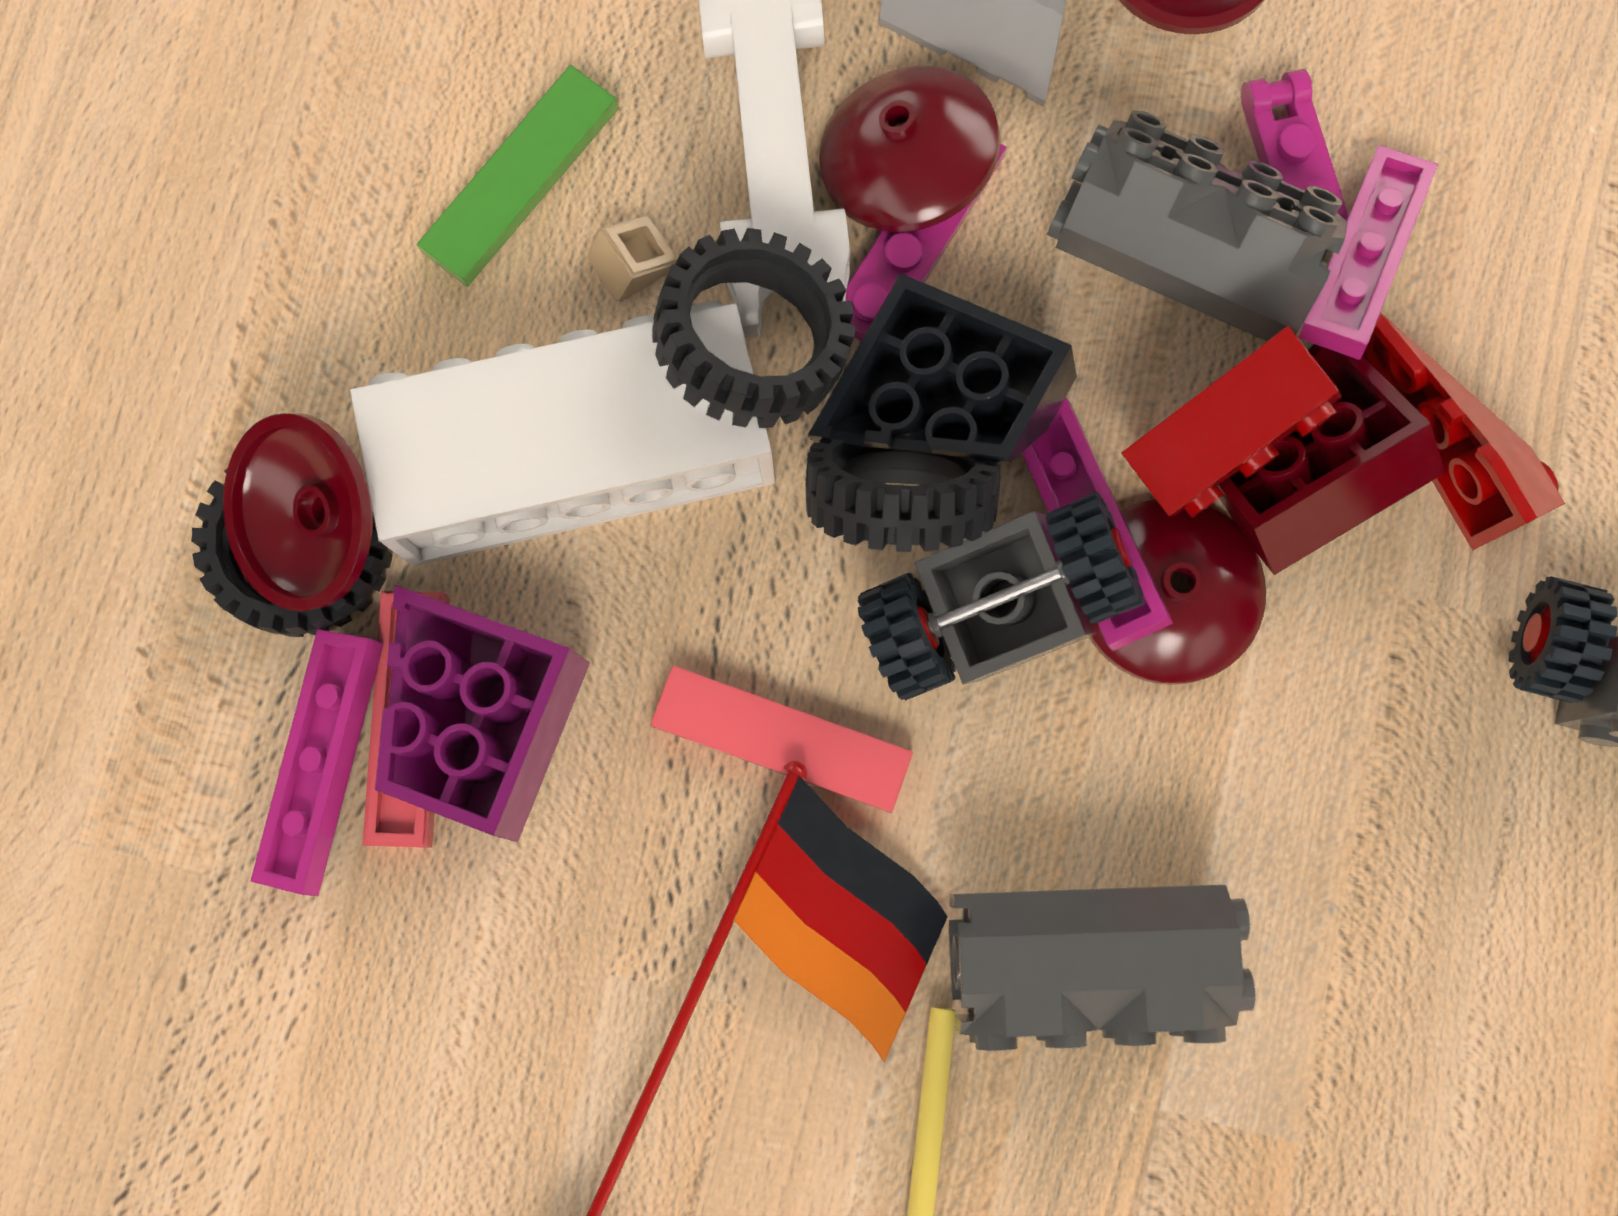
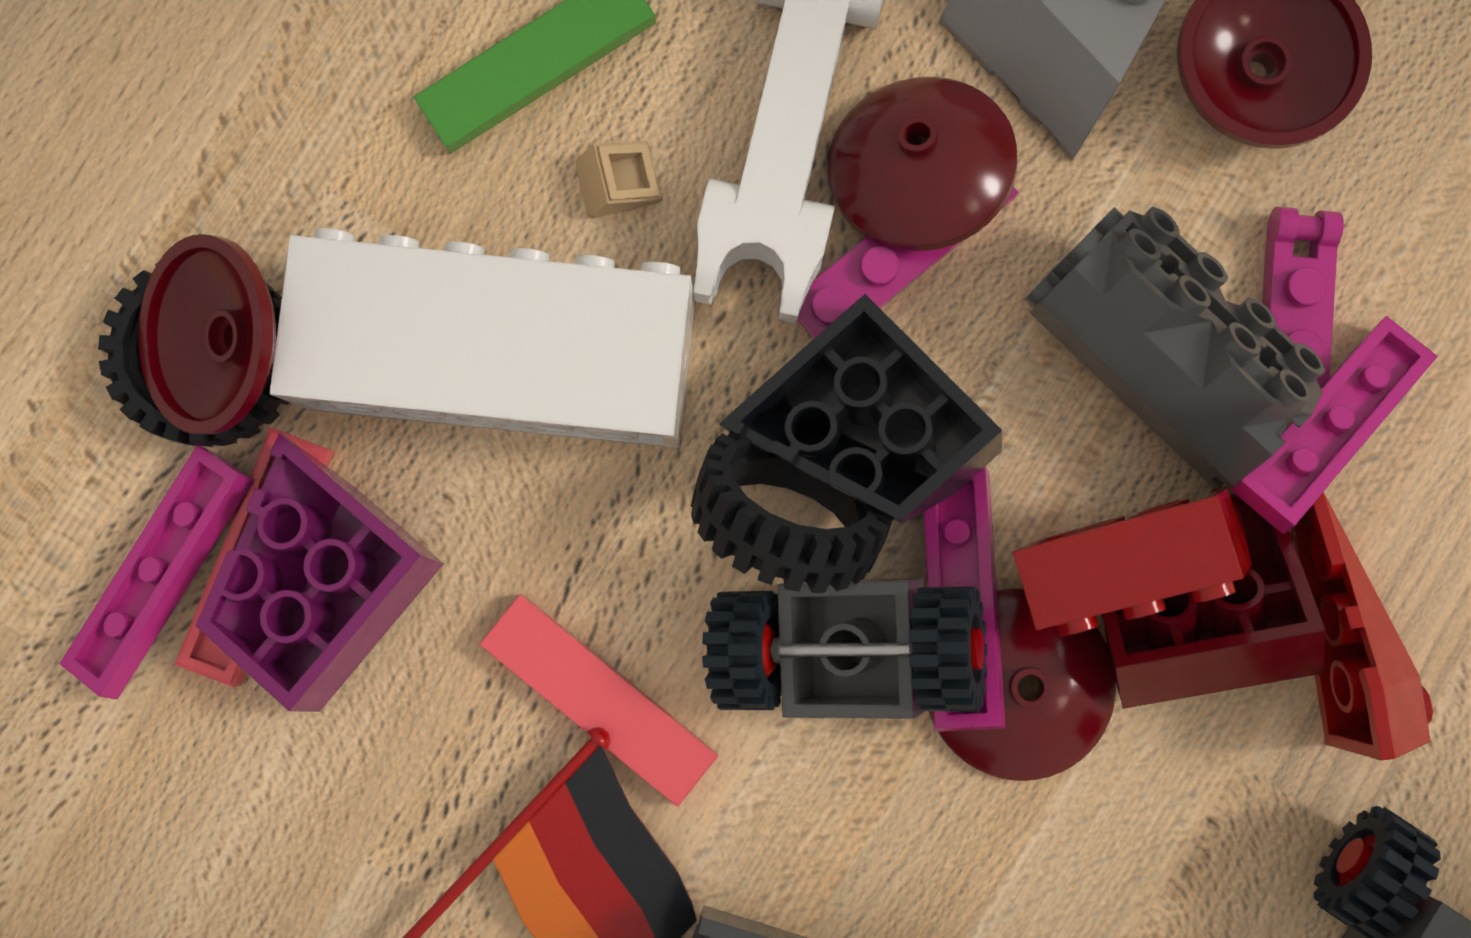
camera: 20 degrees right, 5 degrees up
black tyre [652,228,855,428] -> none

